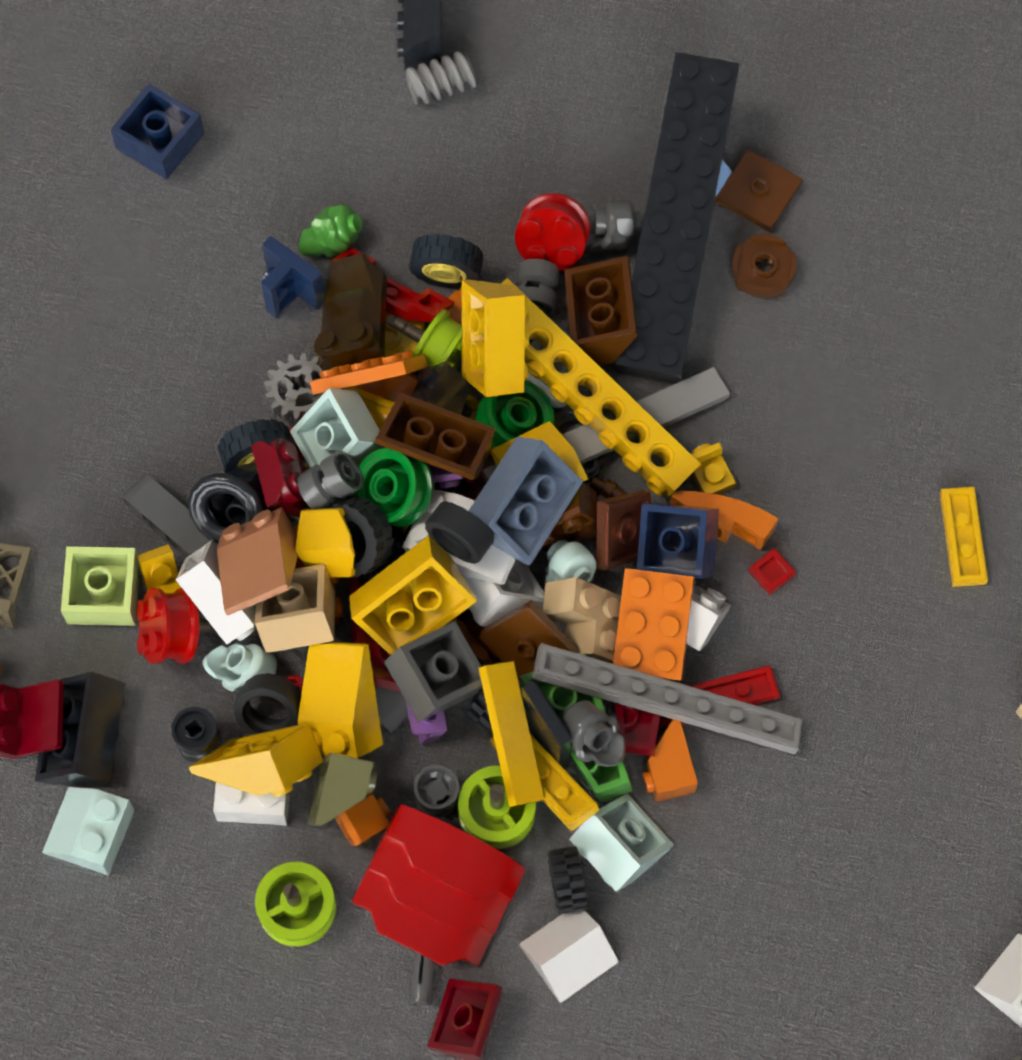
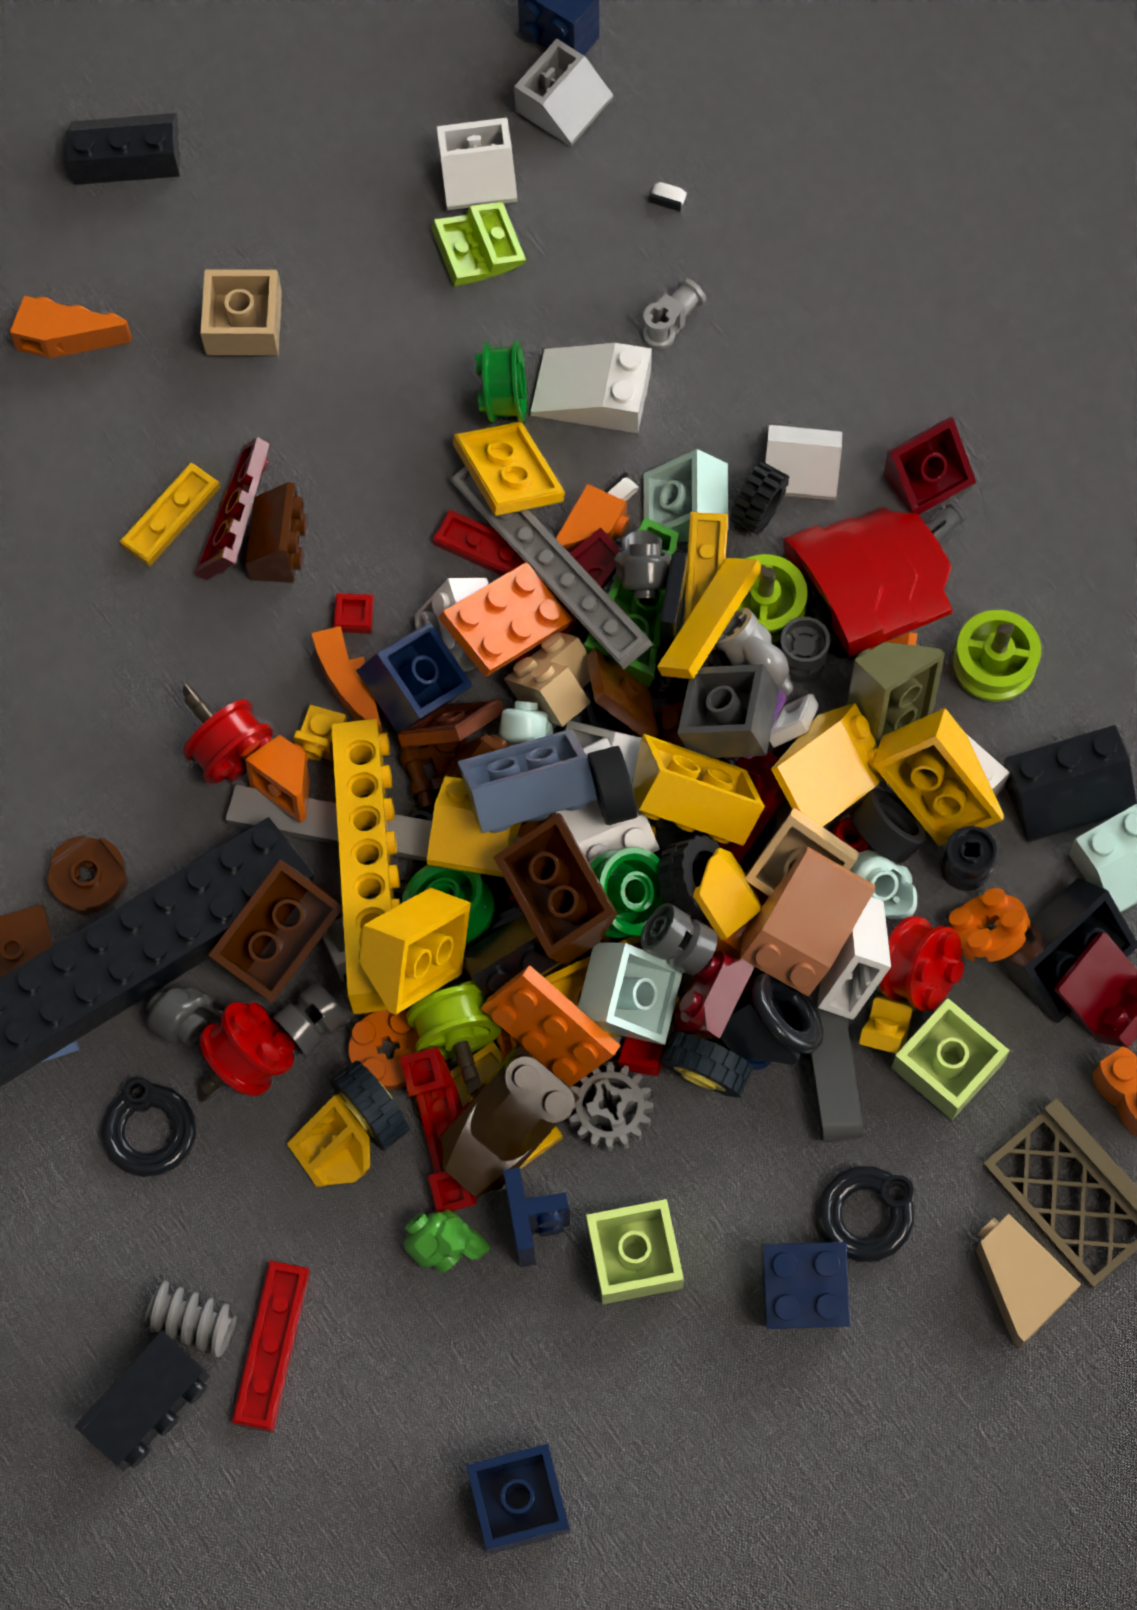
camera: 135 degrees left, 0 degrees up
none -> black piece [101,1077,196,1177]
none -> red wheel [182,683,273,785]
none -> dark red wing [193,437,270,580]
none -> red tile [232,1261,310,1432]
none -> orange slope [245,735,310,823]
none -> reddish brown slope [246,482,308,583]
none -> yellow slope [287,1094,370,1187]
none -> lime slope [431,202,526,286]
none -> yellow tile [453,422,565,516]
none -> green wheel [475,340,527,424]
none -> white slope [530,343,652,433]
none -> yellowish green brick [586,1199,684,1304]
none -> white piece [604,472,639,501]
none -> light grey connector [643,278,706,350]
none -> light grey animal [715,608,793,696]
none -> dark blue brick [761,1241,850,1329]
none -> white tile [769,694,819,748]
none -> black piece [818,1166,914,1262]
none -> orange plate [949,888,1030,962]
none -> black slope [1003,725,1137,843]

